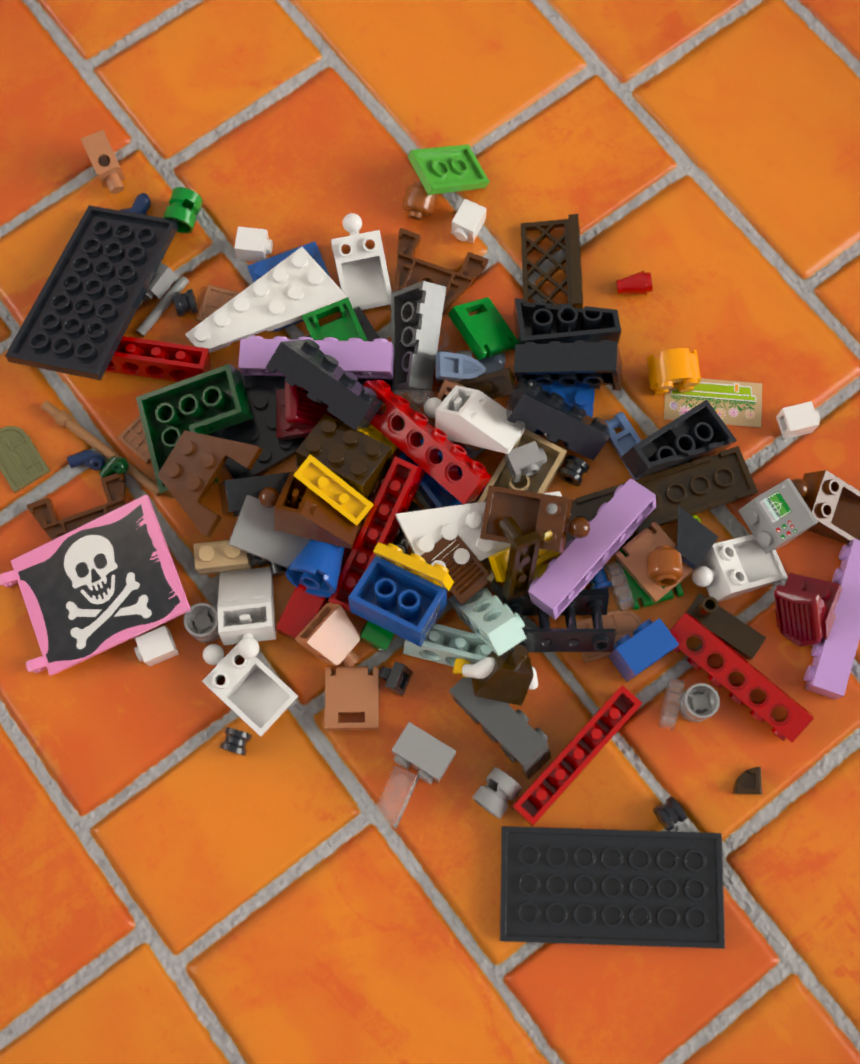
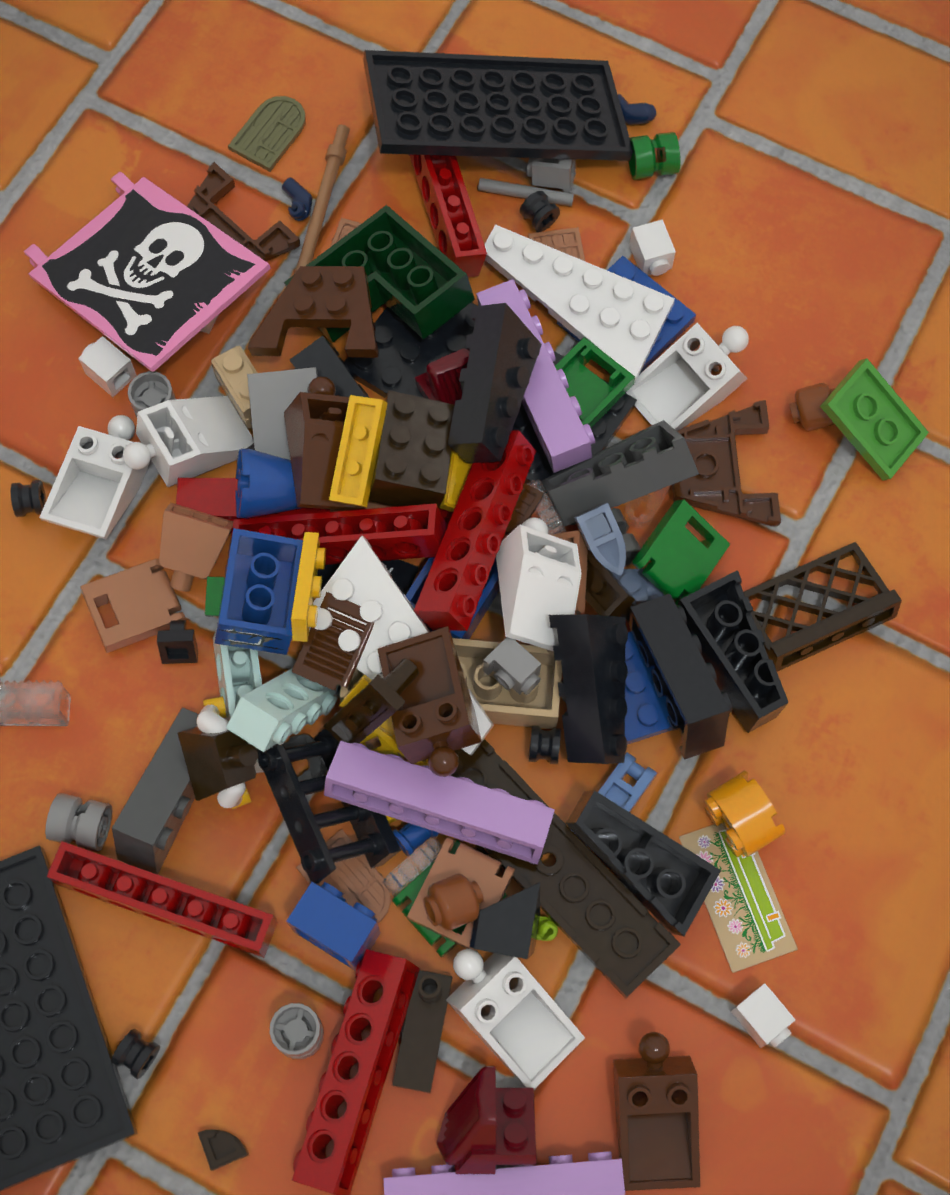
camera: 65 degrees right, 5 degrees down
nougat torso [81,130,125,194] -> none
dark green arm [99,456,129,478] -> none
light grey brick [391,722,456,785] -> none
white brick [451,199,487,244] -> none
red cone [616,270,653,295] -> none
clear beam [658,678,684,730] -> none
light grey slope [738,478,818,554] -> none

